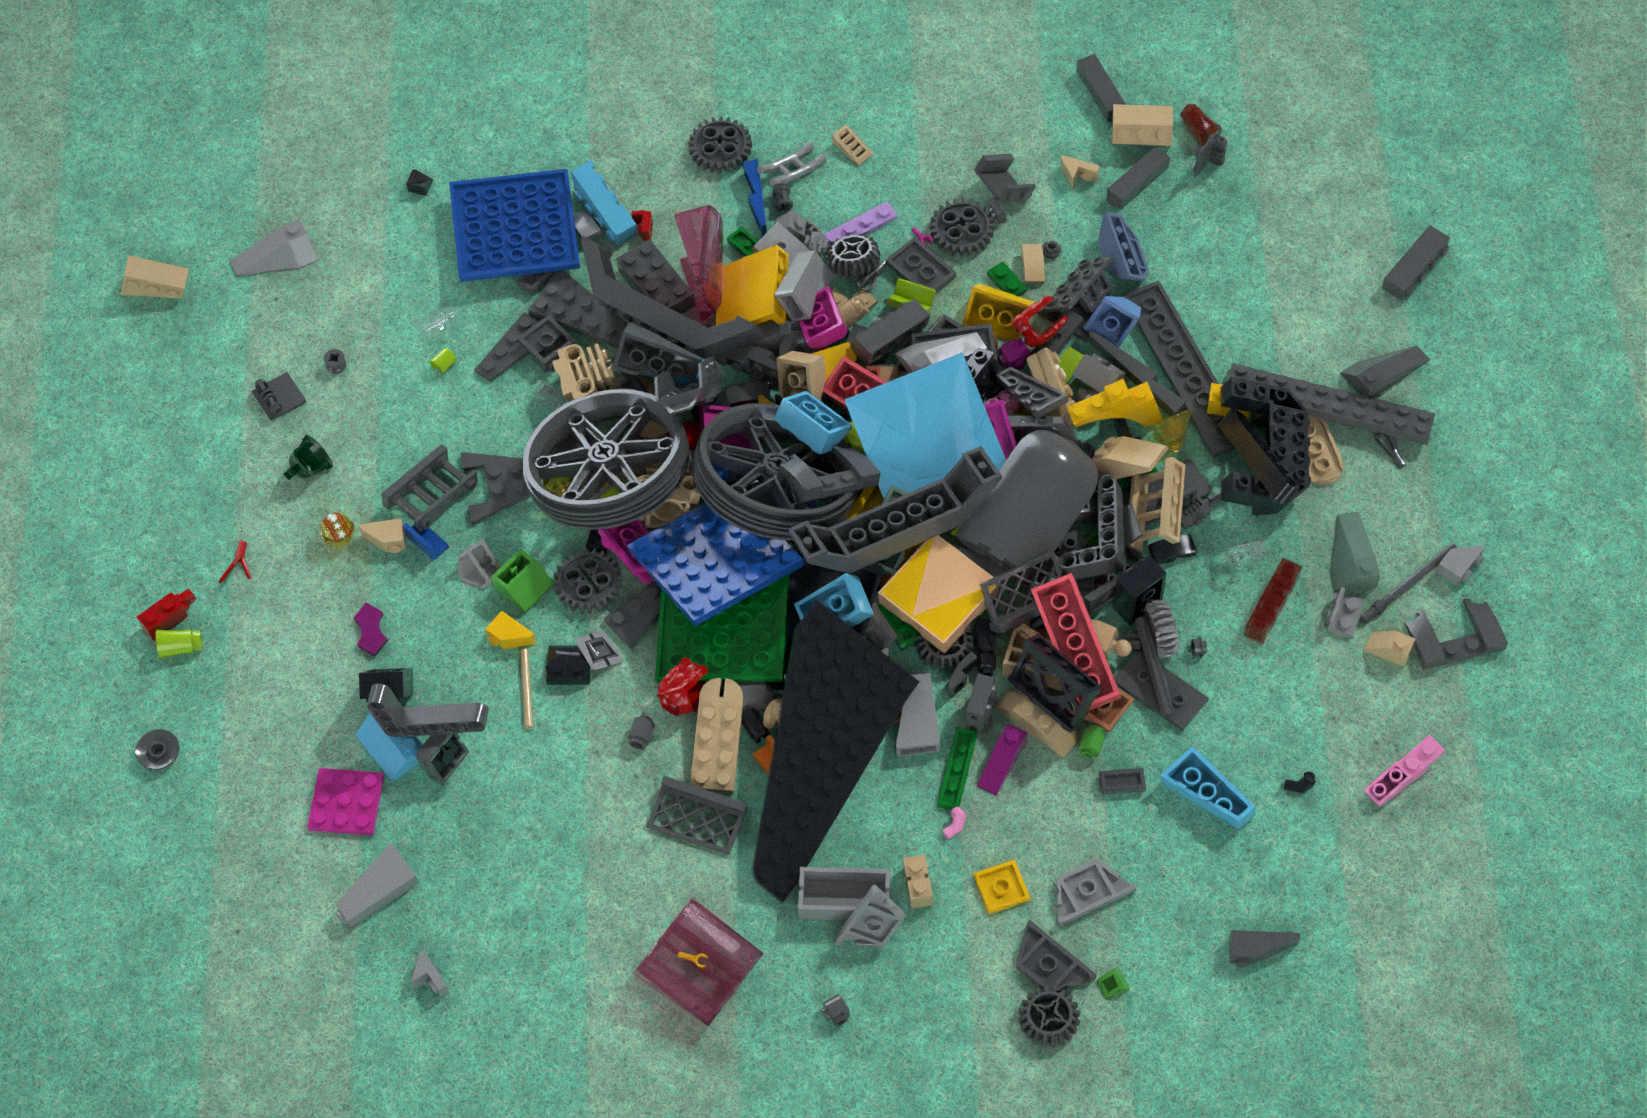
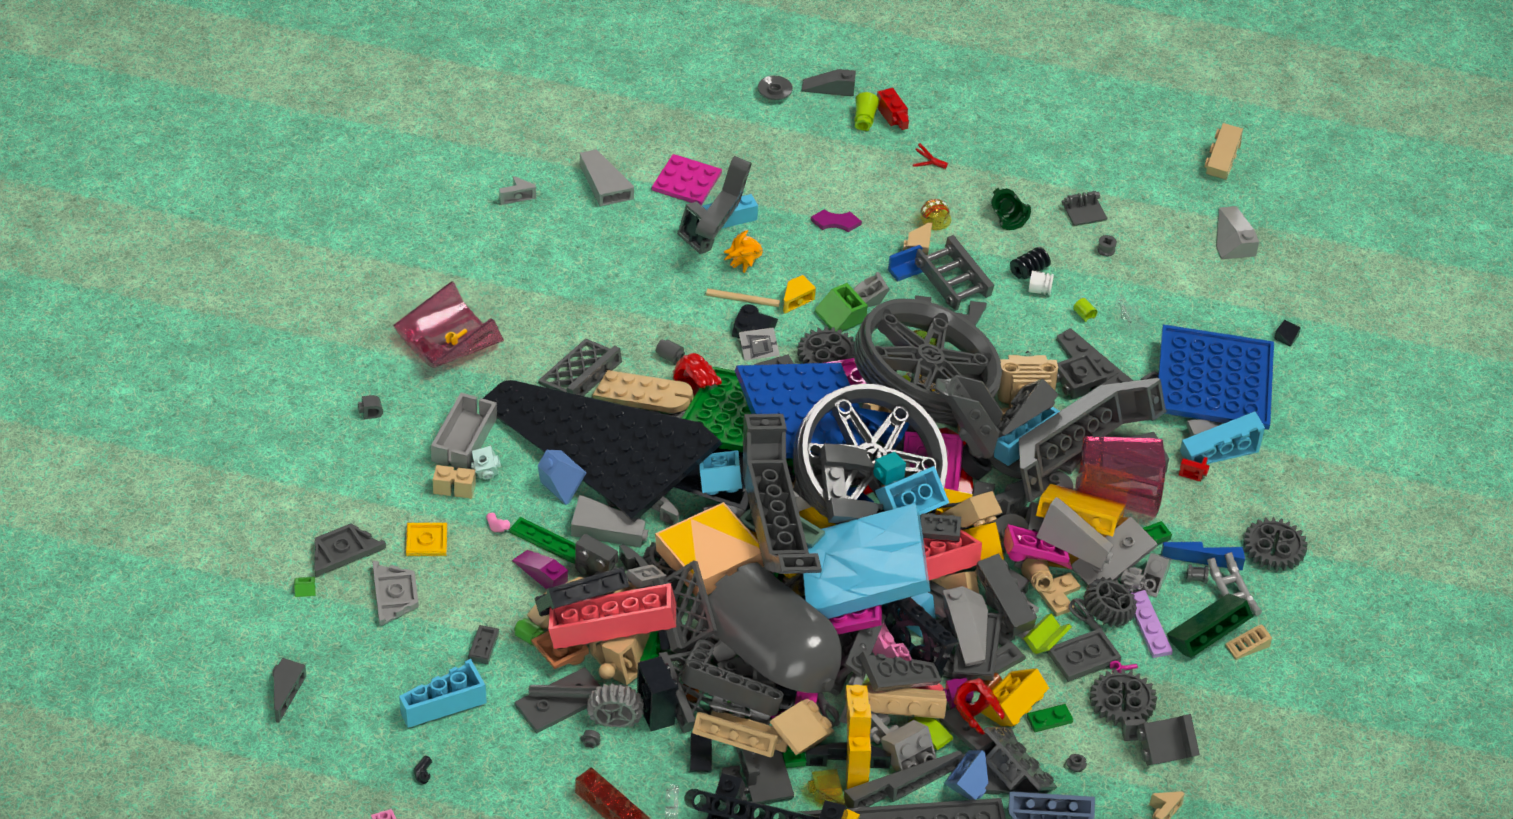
camera: 100 degrees right, 15 degrees down
black brick [359,668,413,703] -> none
light grey wing [834,885,905,947] -> none
dark grey gear [1018,986,1080,1048] -> none
tan slope [1021,244,1045,283] -> none
none -> light aqua brick [471,446,501,479]
none -> medium blue slope [538,450,586,505]
none -> light grey slope [626,564,667,588]
none -> light orange hair [724,230,763,273]
none -> dark grey slope [802,69,856,96]
none -> teal brick [873,452,906,486]
none -> dark grey bracket [921,513,961,541]
none -> black piece [1010,247,1051,279]
none -> white piece [1028,271,1054,295]
none -> dark green brick [1167,593,1253,658]

